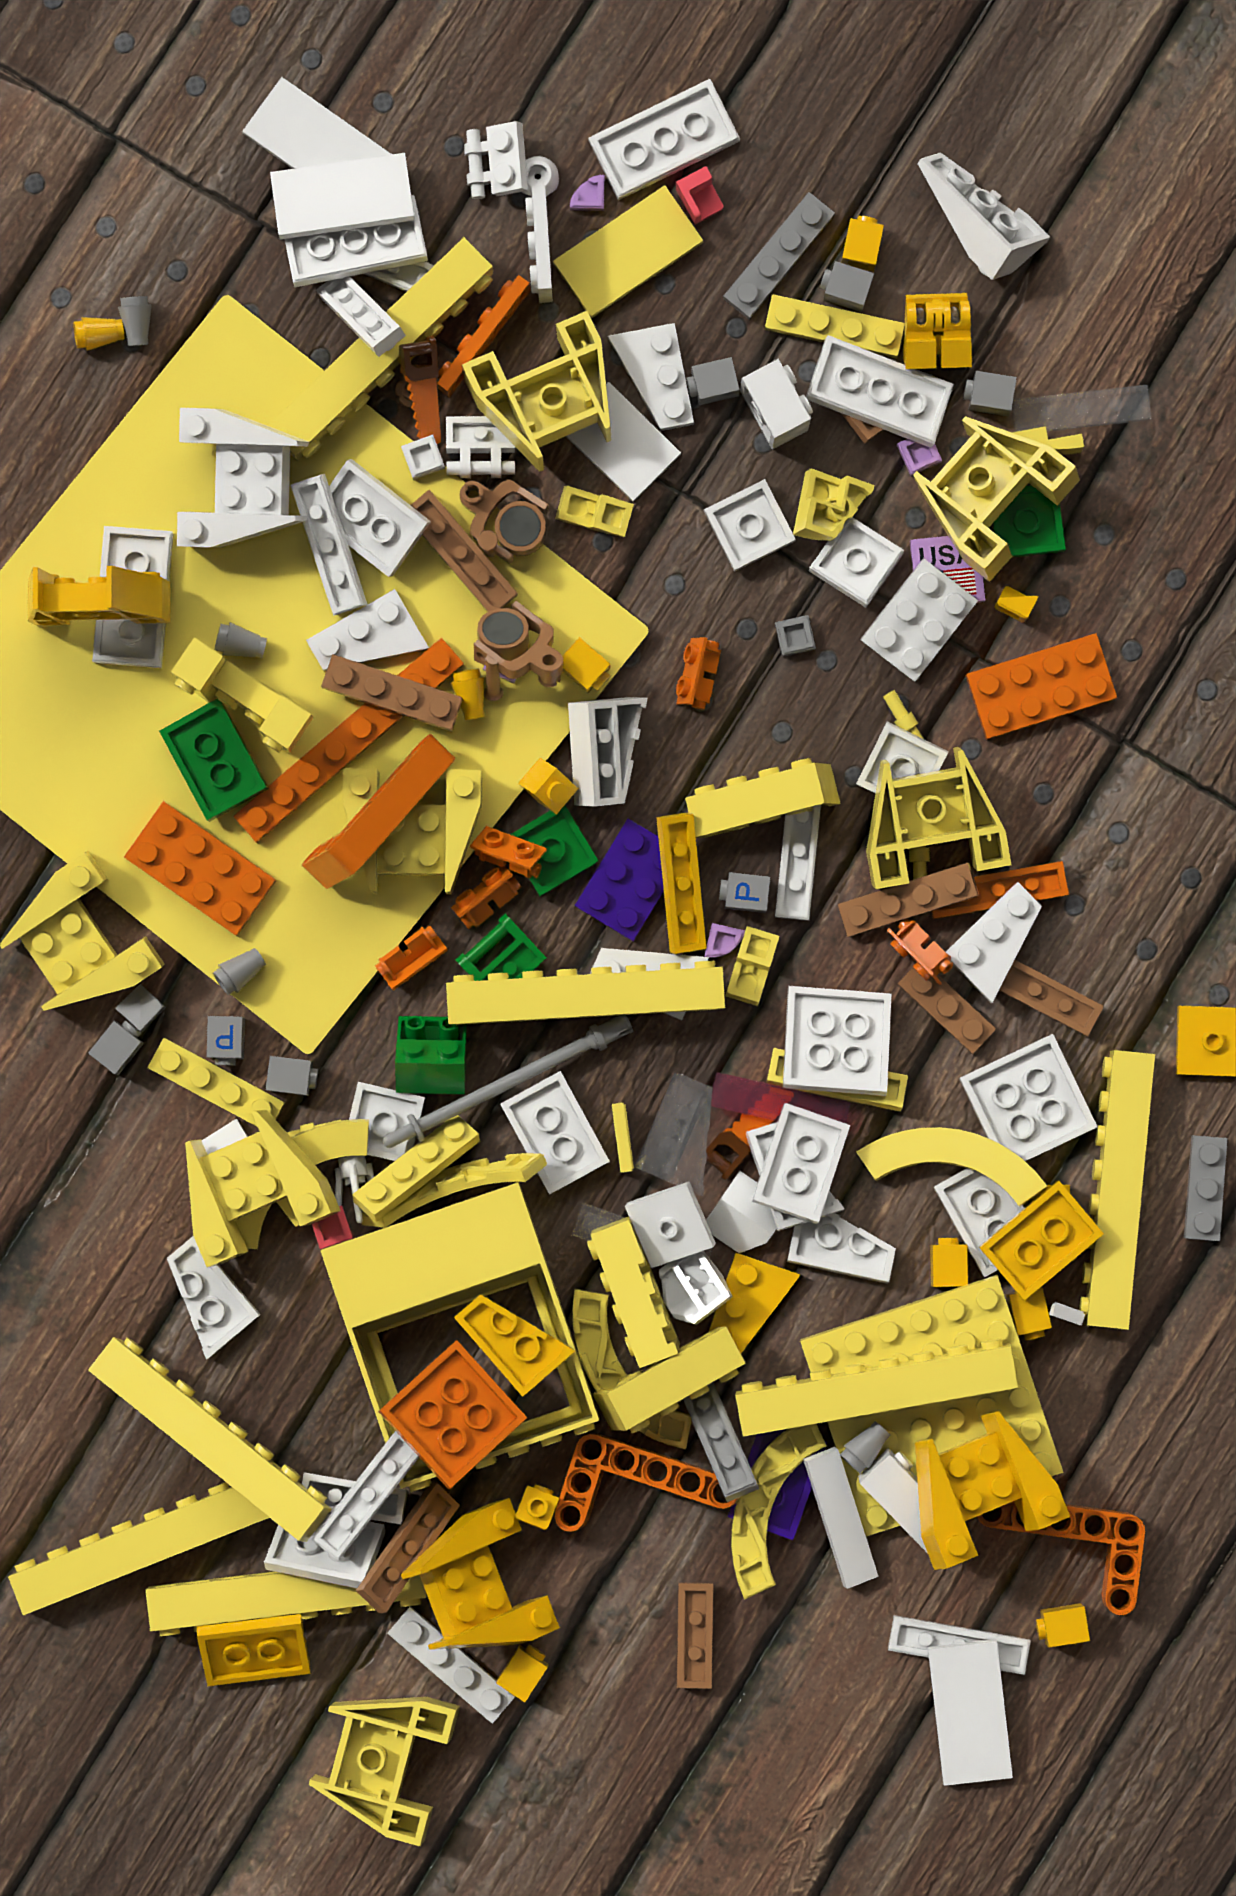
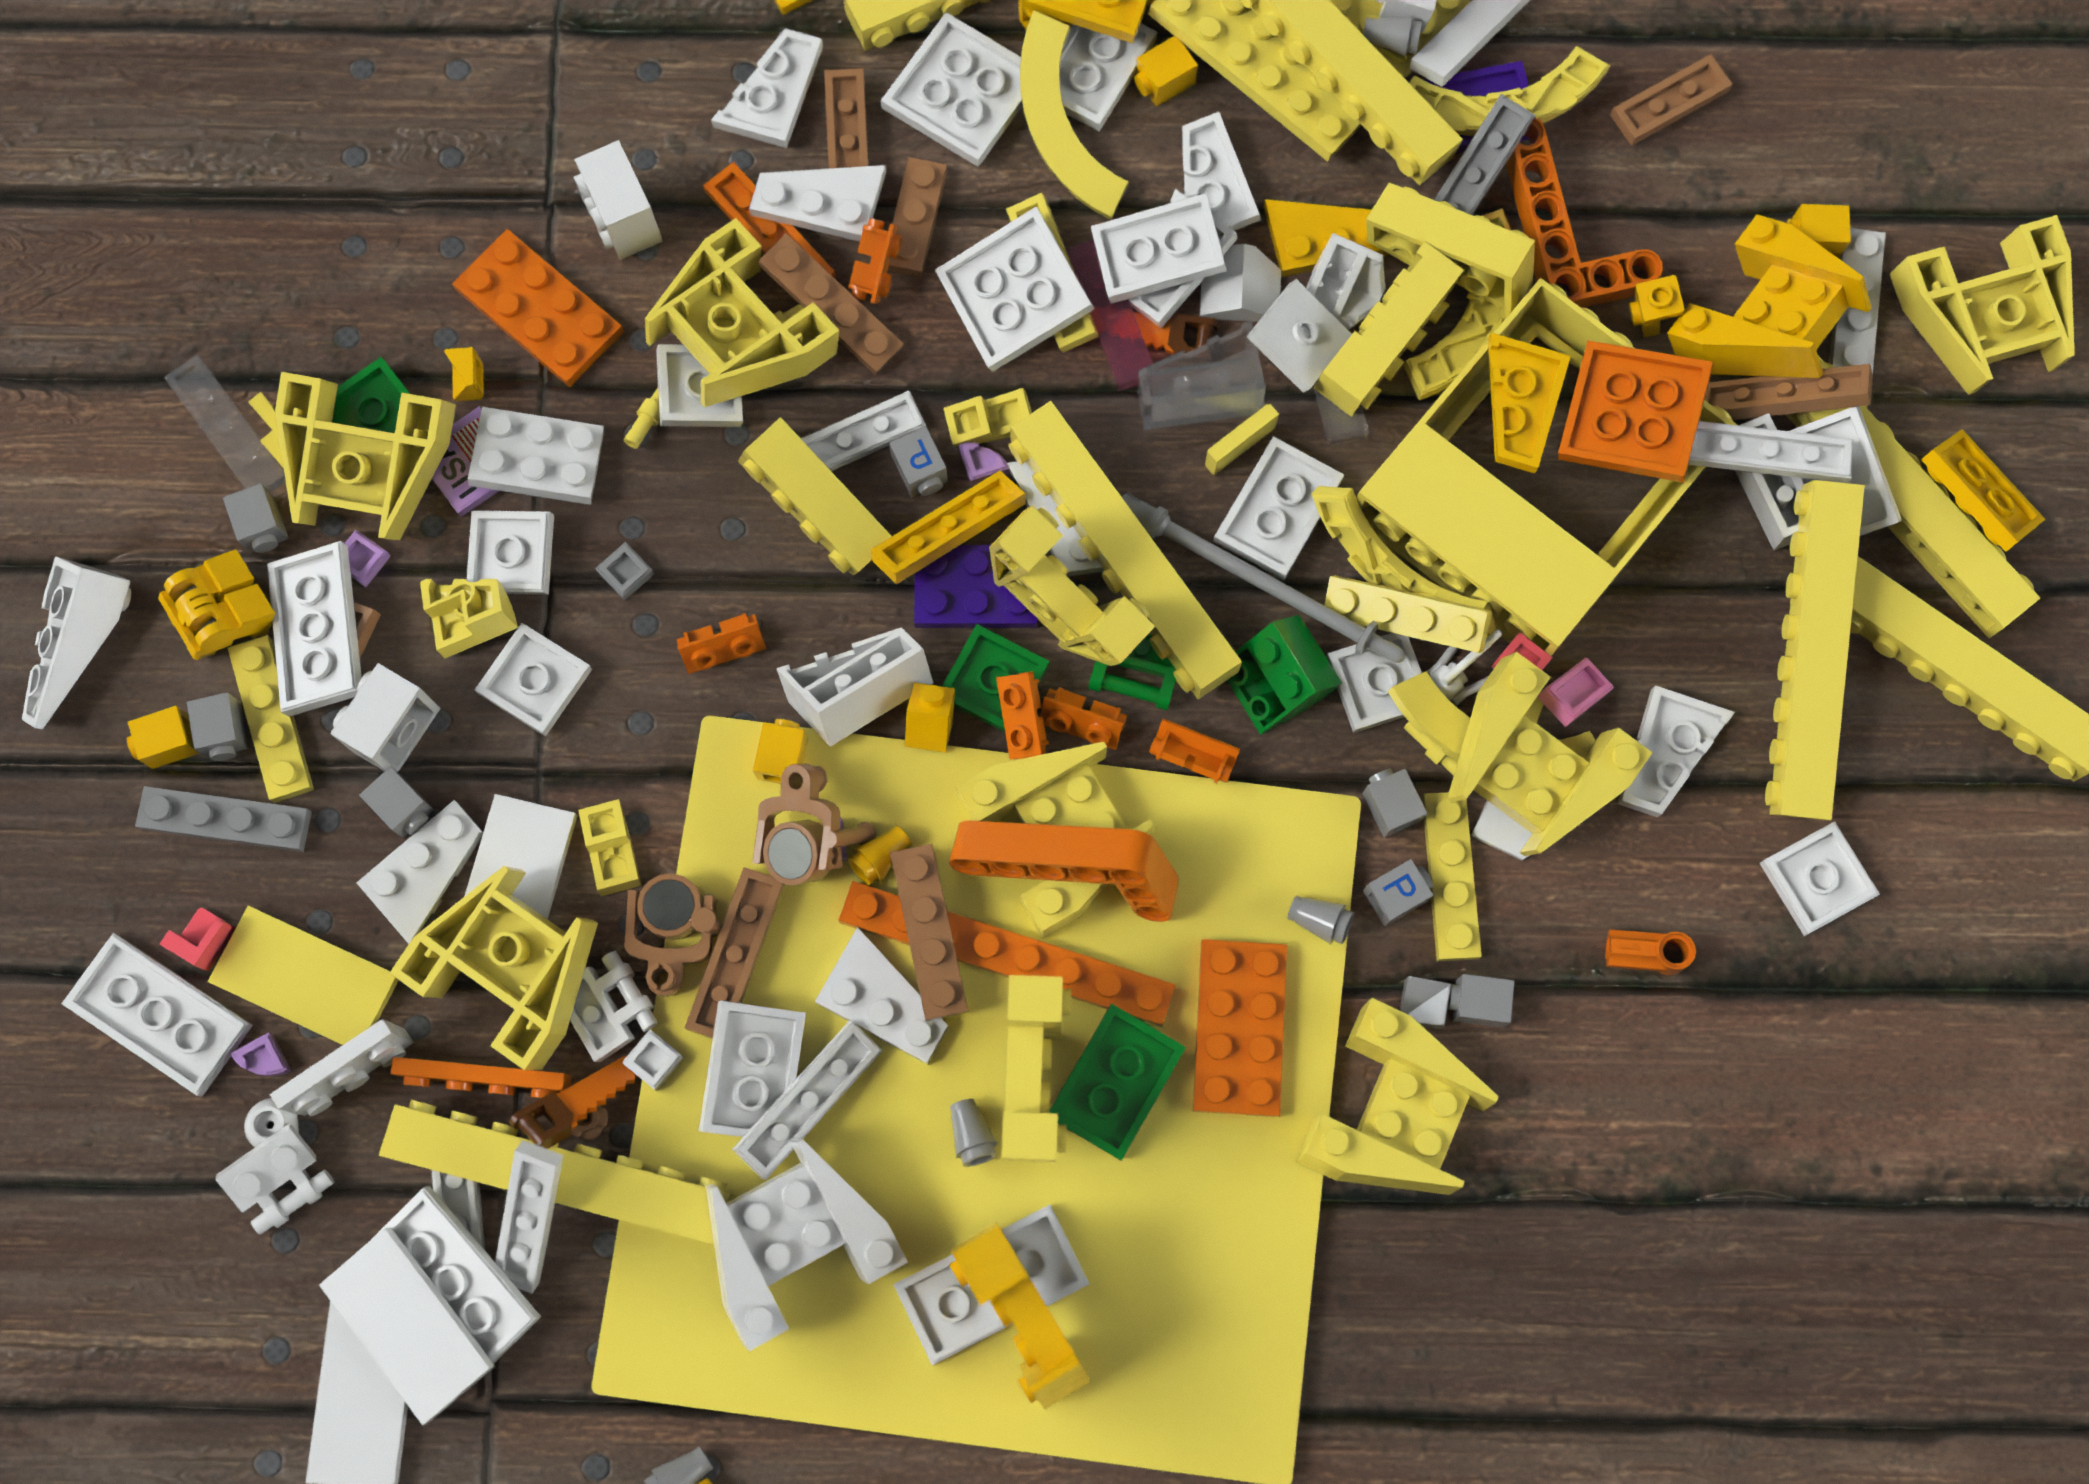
camera: 120 degrees left, 10 degrees down
none -> white brick [574,140,663,260]
none -> white wing [711,29,823,148]
none -> light yellow wedge [989,505,1155,666]
none -> bright pink tile [1537,658,1614,727]
none -> orange piece [1605,929,1696,976]
none -> white plate [1760,821,1880,936]

